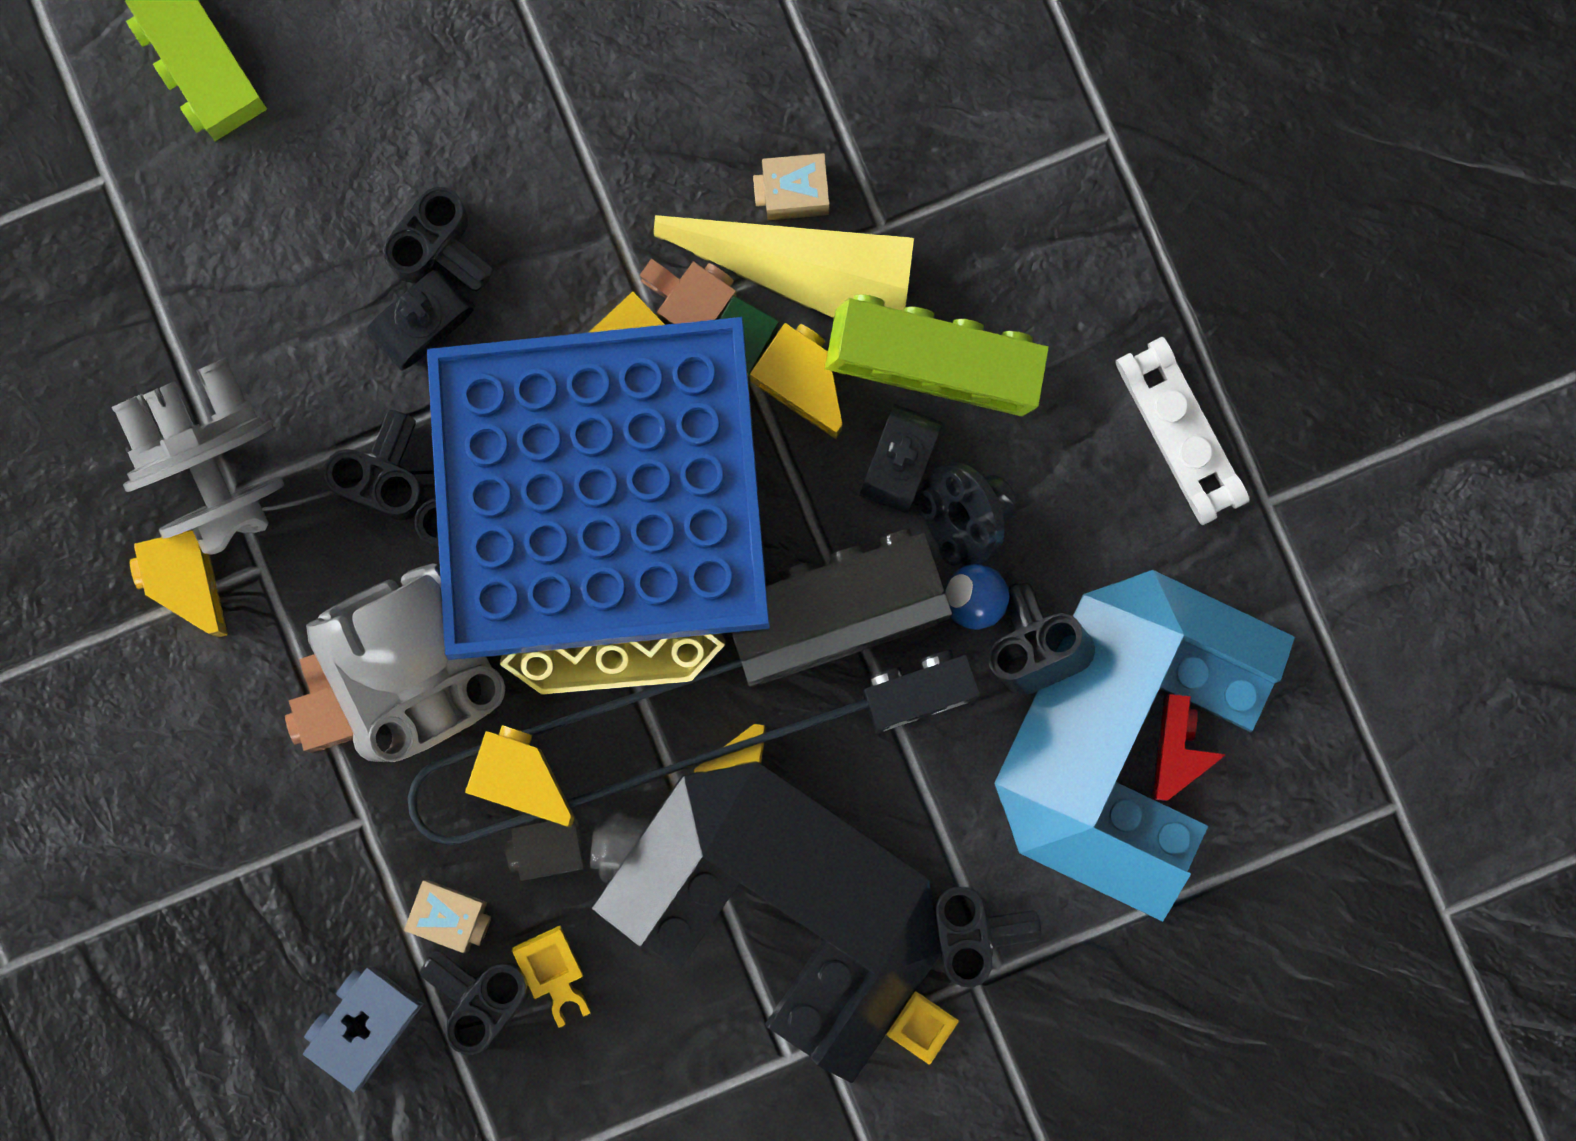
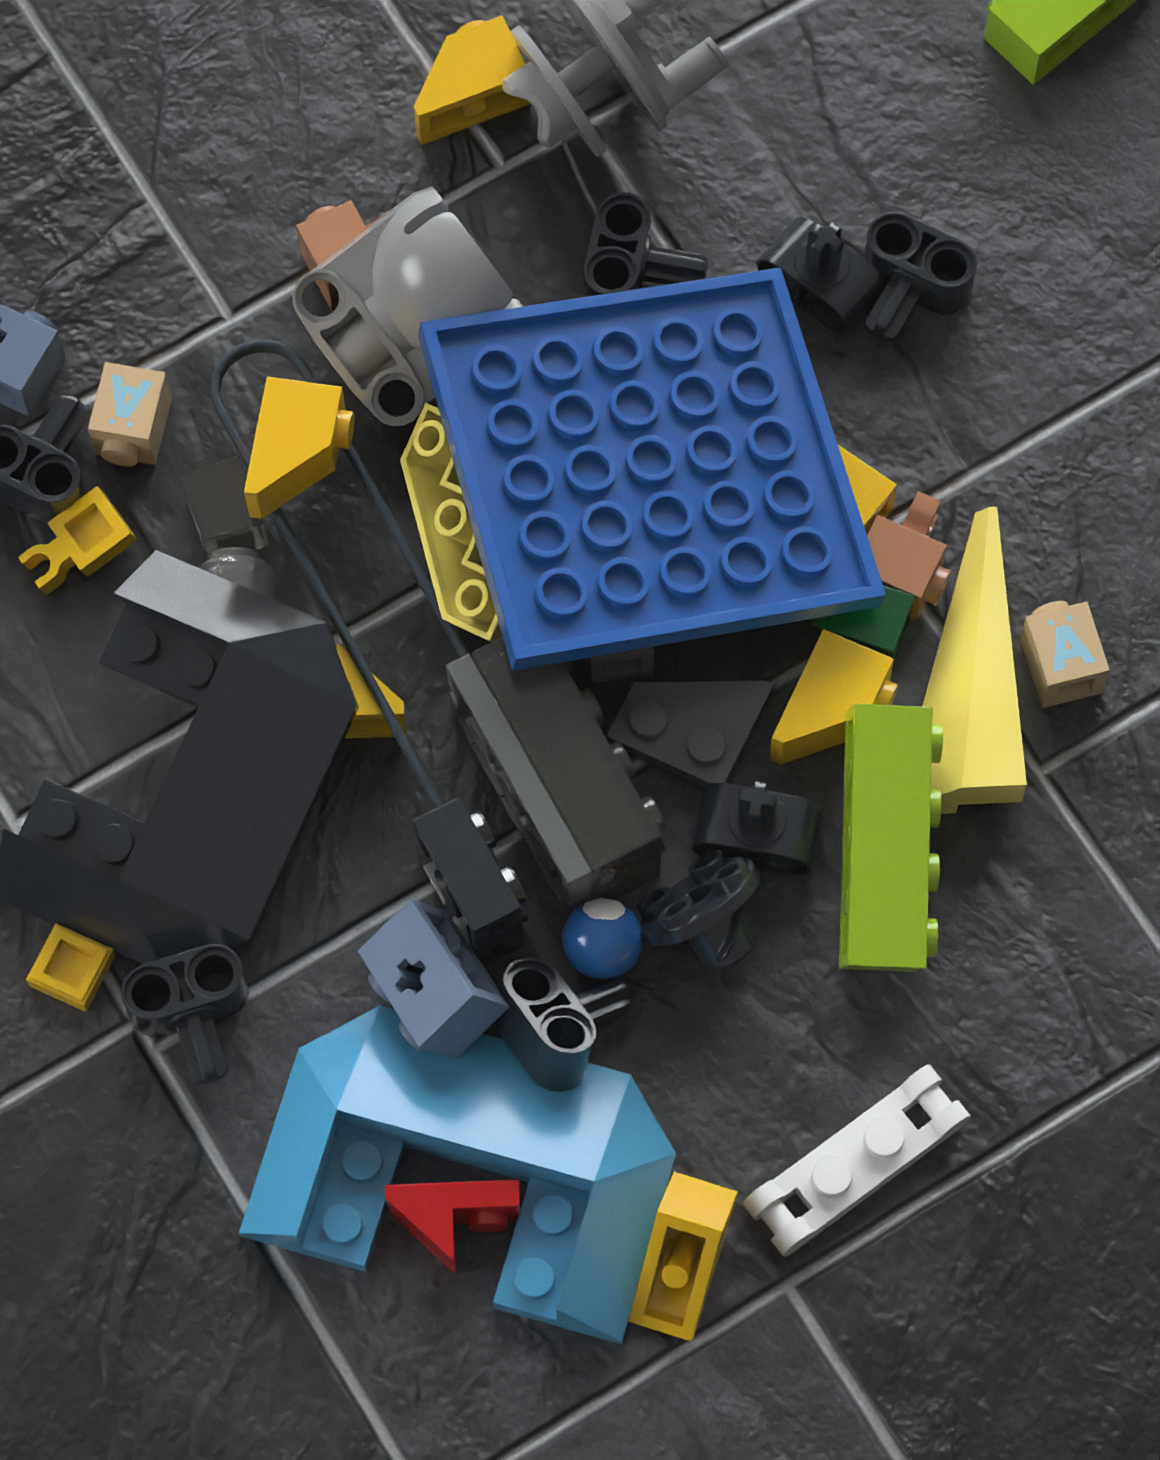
camera: 80 degrees right, 15 degrees down
none -> sand blue brick [358,899,510,1059]
none -> dark grey wing [606,681,774,789]
none -> yellow slope [628,1172,738,1342]

